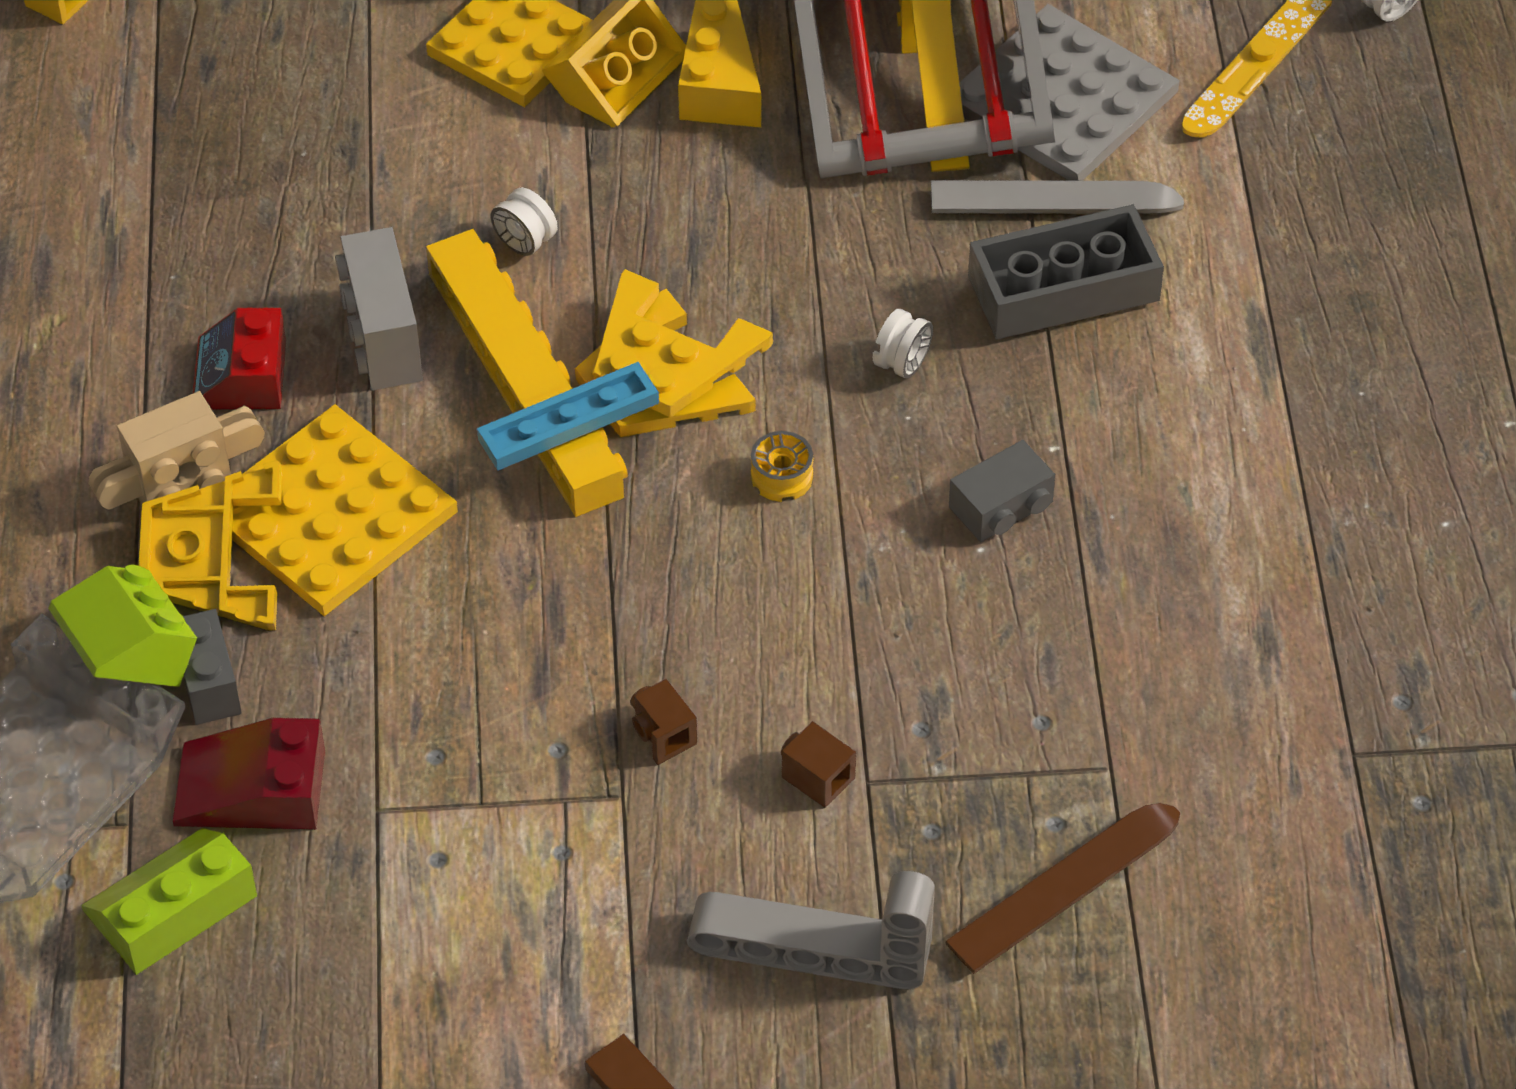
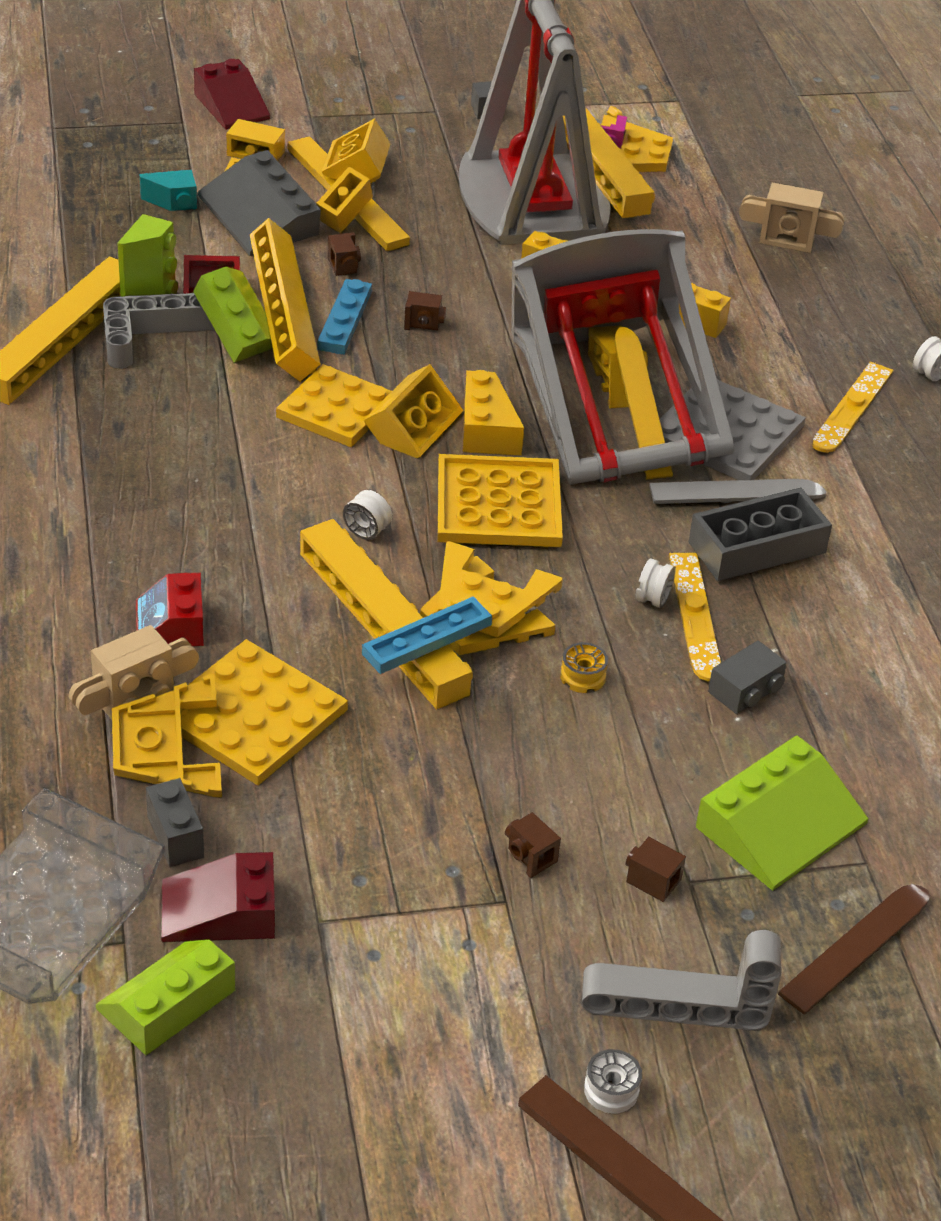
camera: 10 degrees left, 10 degrees down
lime slope [48,565,197,687] -> none
light grey brick [335,227,423,391] -> none
none -> yellow plate [437,454,563,547]
none -> white wheel [584,1049,642,1114]
none -> yellow piece [669,553,721,681]
none -> lime slope [696,735,869,891]

